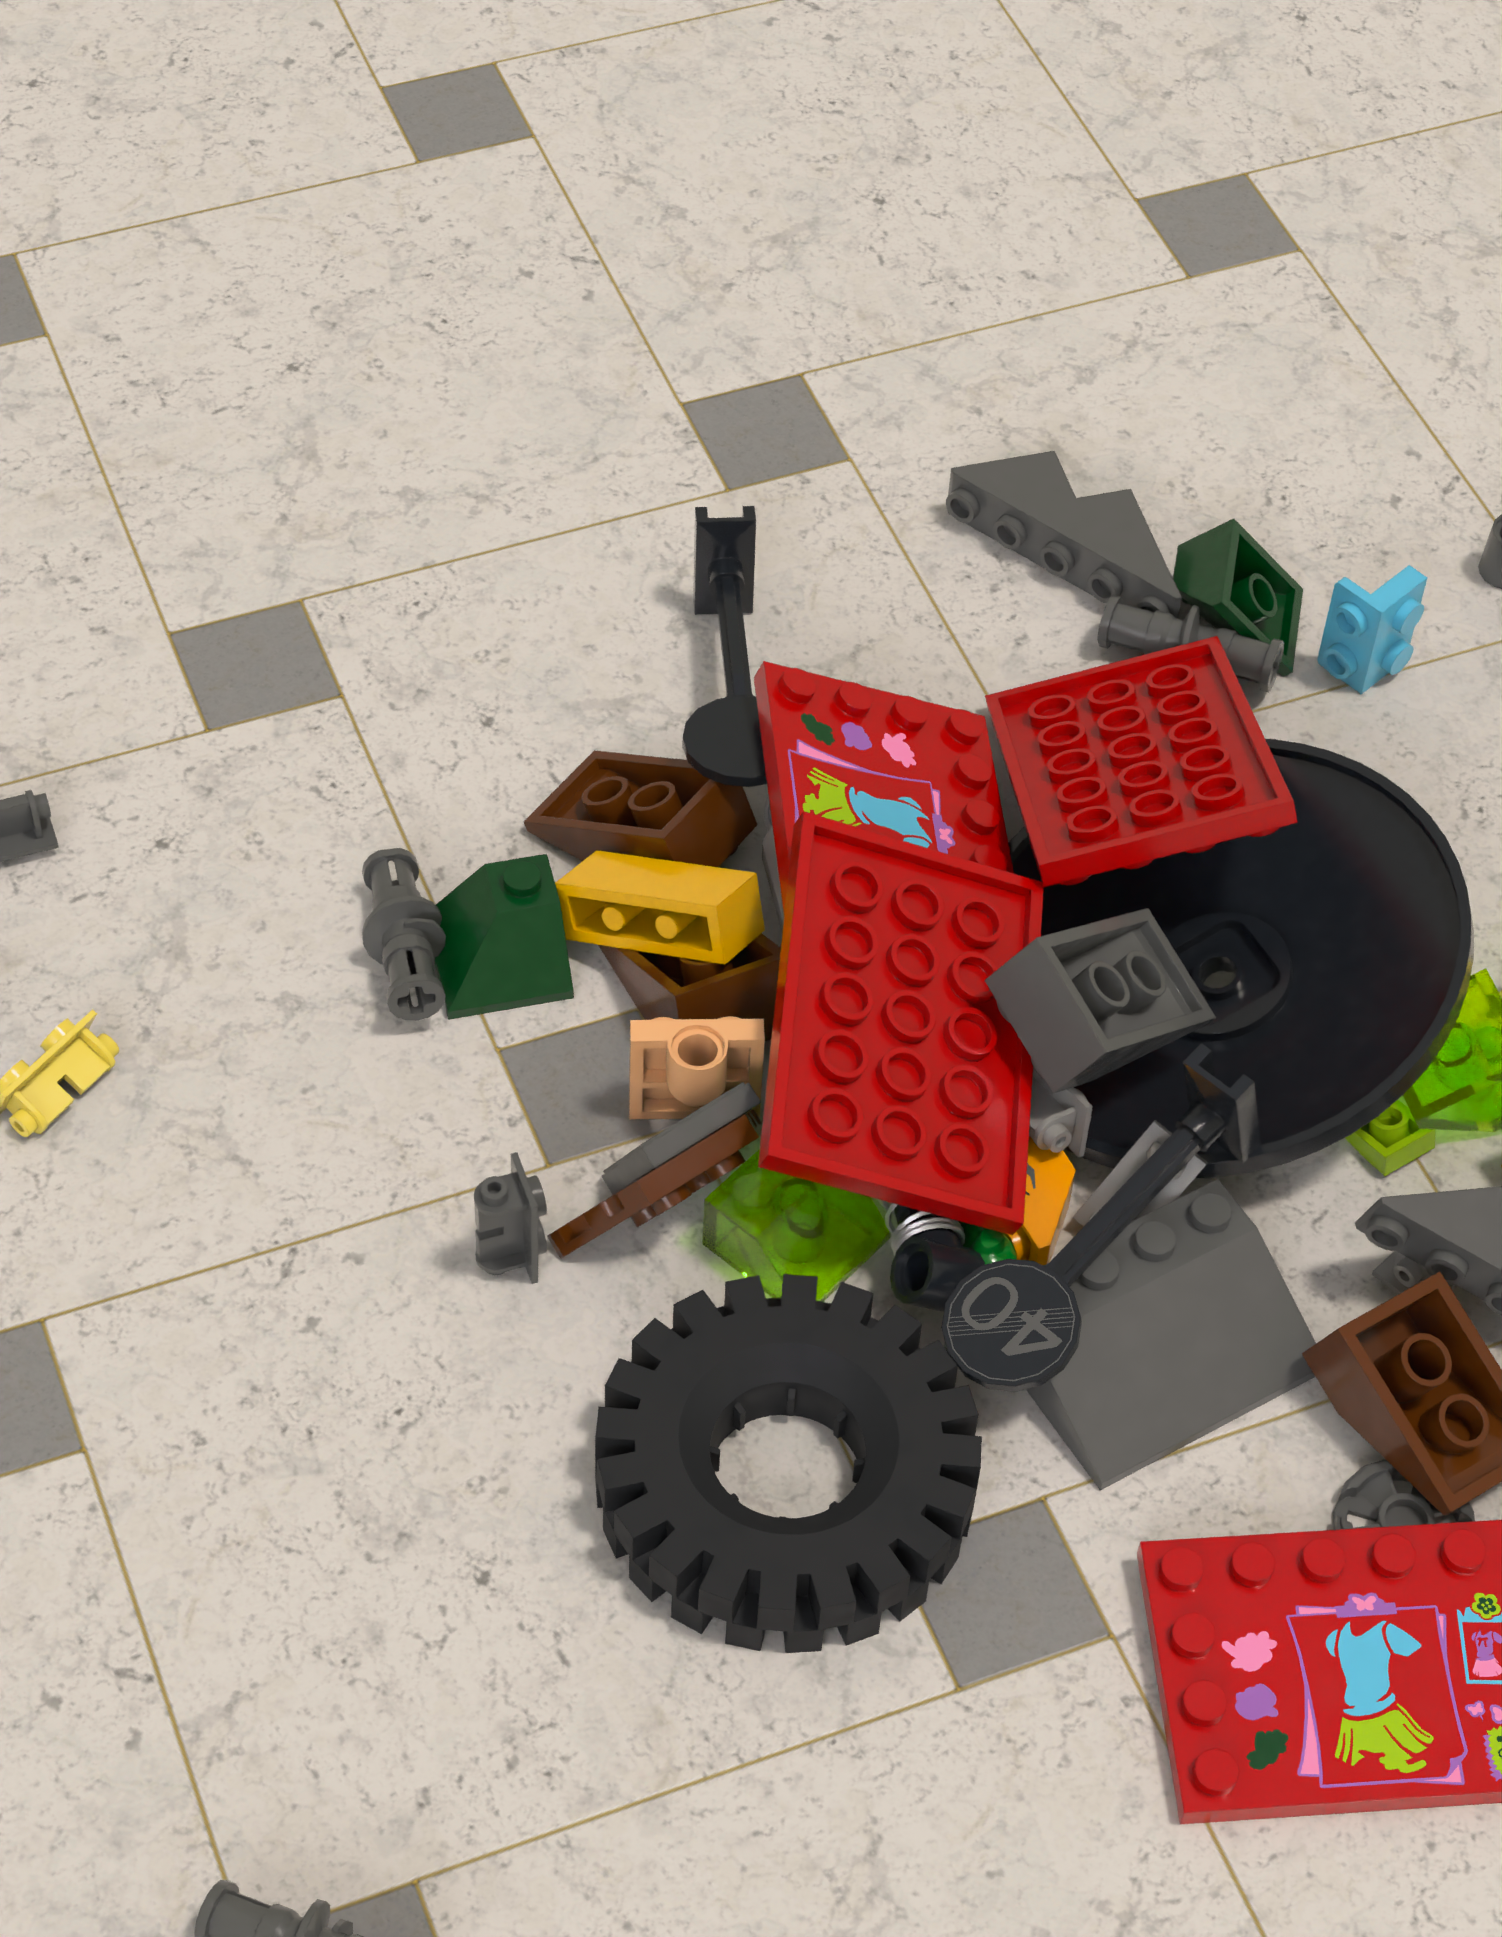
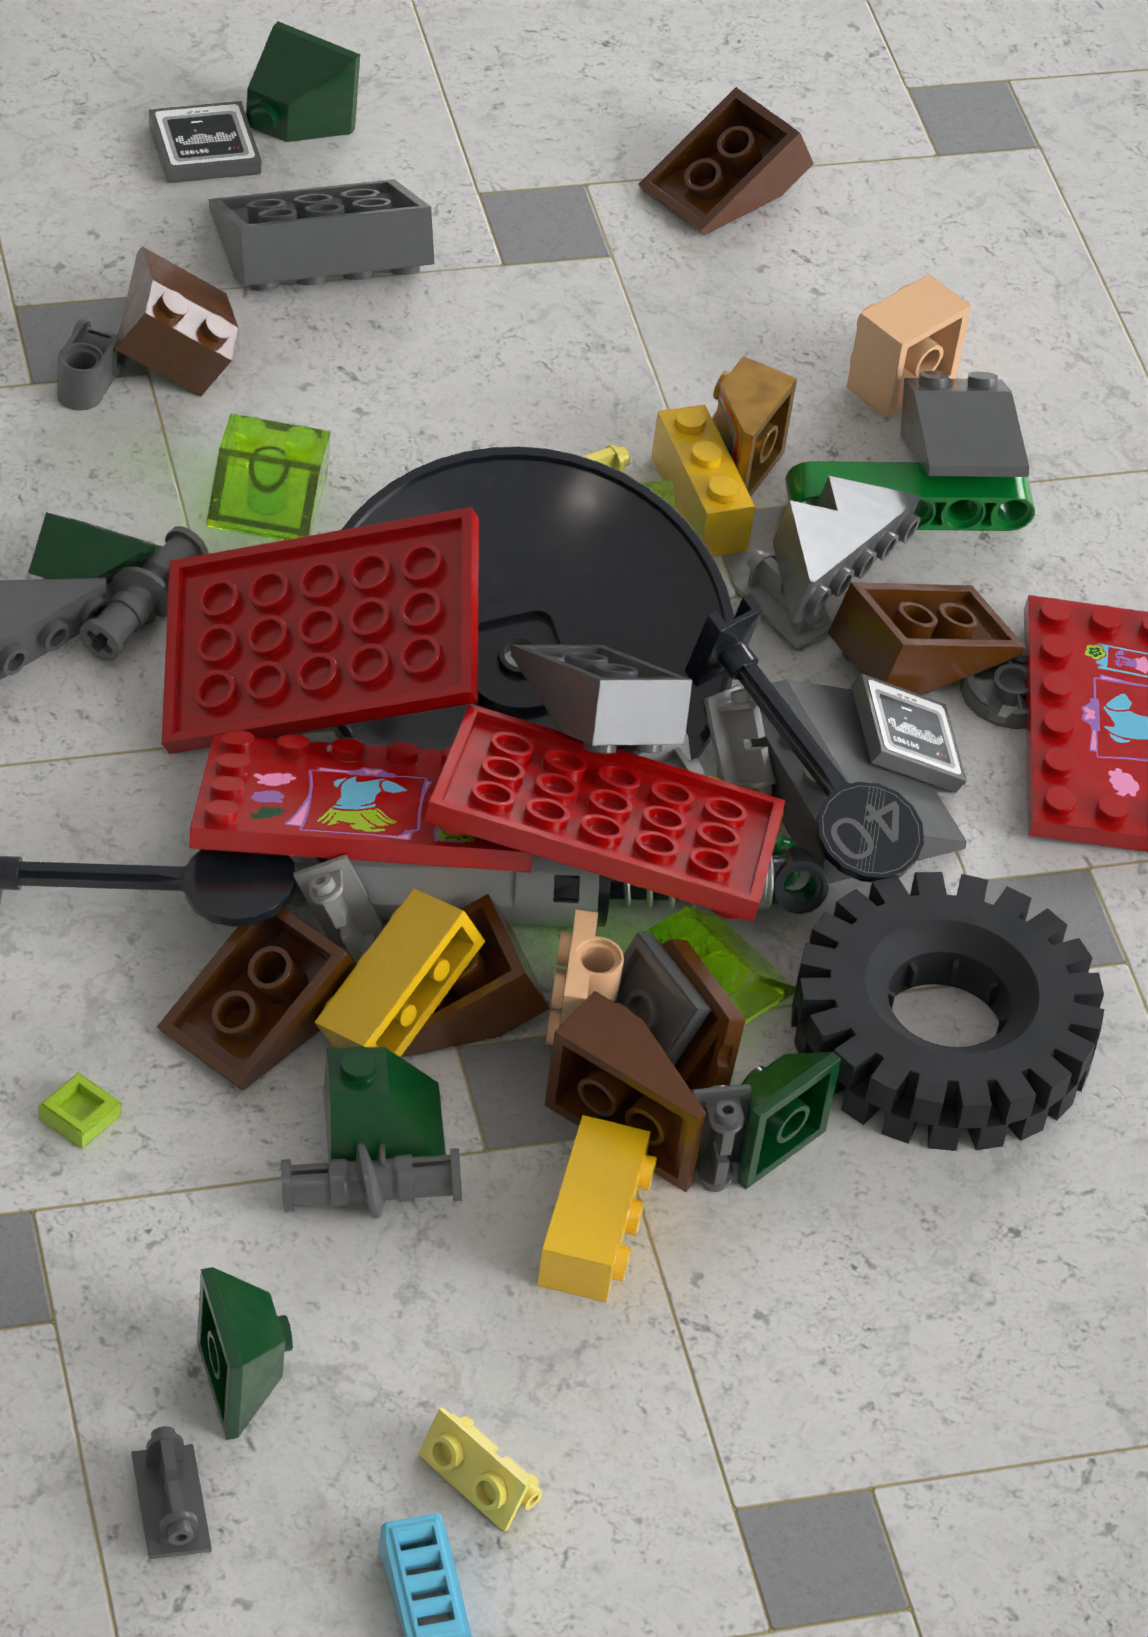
camera: 85 degrees left, 5 degrees down
medium azure bracket [1317,565,1427,694] -> none
none -> lime tile [38,1072,122,1149]
none -> dark green slope [197,1267,293,1440]
none -> clear neon green slope [207,413,331,540]
none -> light grey hinge [294,854,385,964]
none -> yellow brick [537,1115,657,1302]
none -> reddish brown slope [545,991,706,1192]
none -> dark green slope [737,1052,841,1190]
none -> tile [851,674,967,793]

